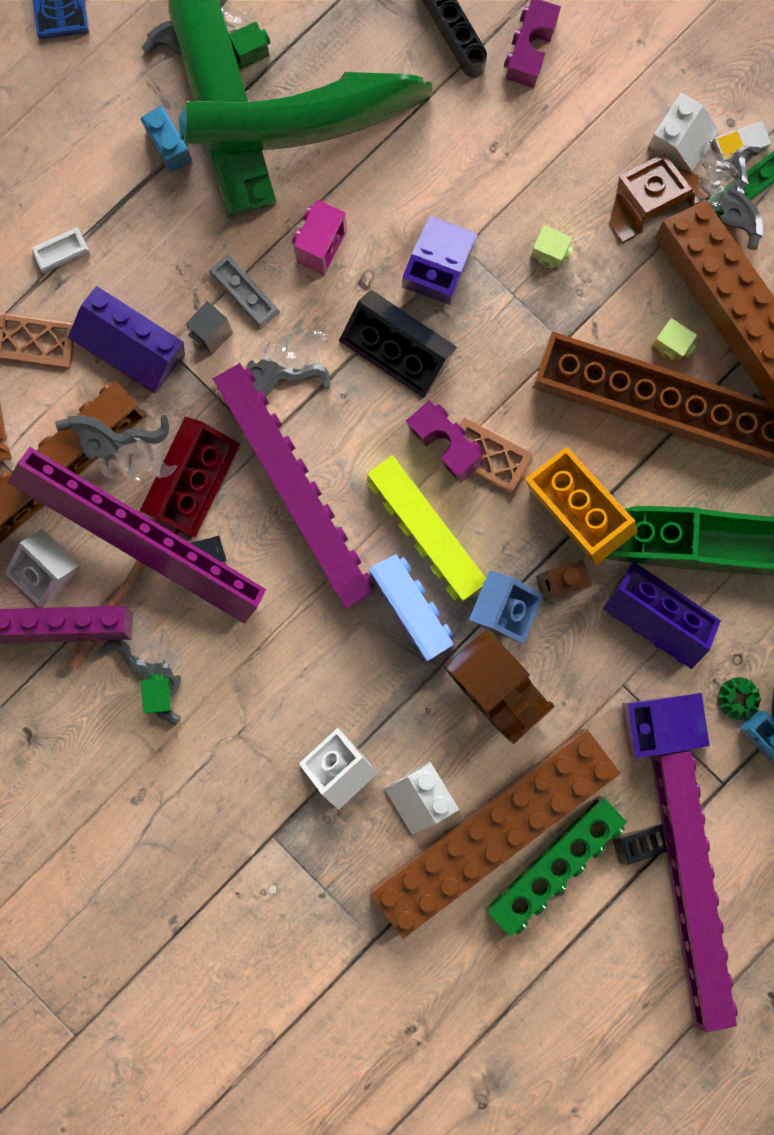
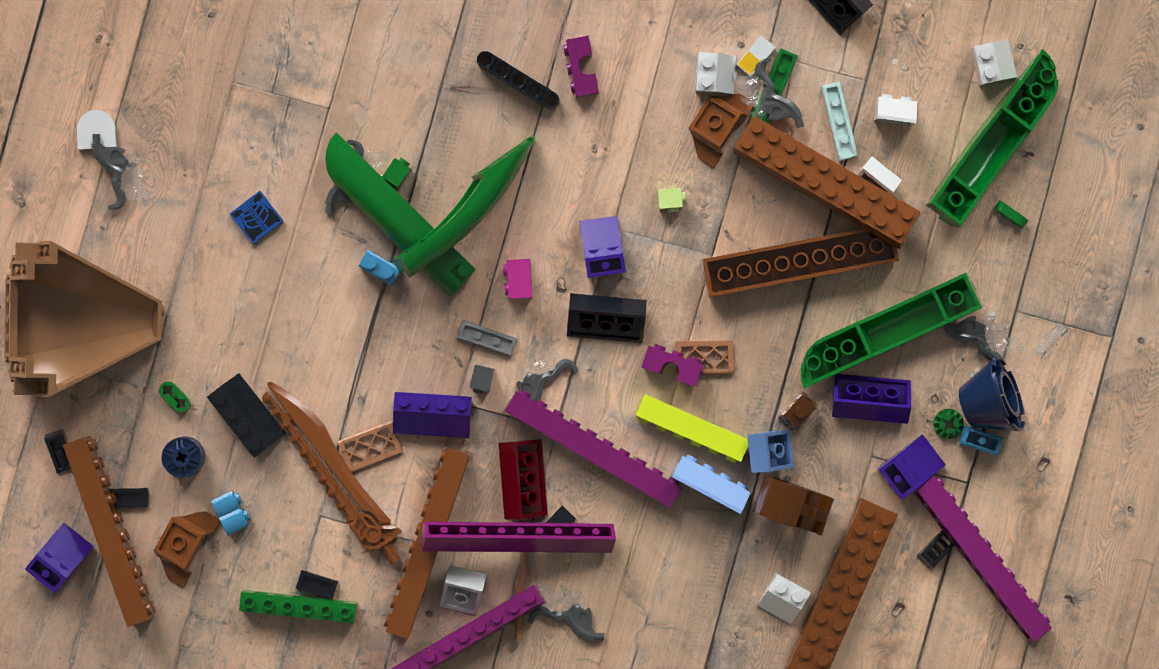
camera: 30 degrees left, 5 degrees up
white tile [31,227,90,274] -> none
piece [55,415,177,480] -> none
green brick [140,674,173,714] -> none
white slope [299,728,378,810] -> none
green brick [486,796,627,937] -> none
light orange brick [525,446,638,566] -> none
yellowish green brick [651,318,697,363] -> none

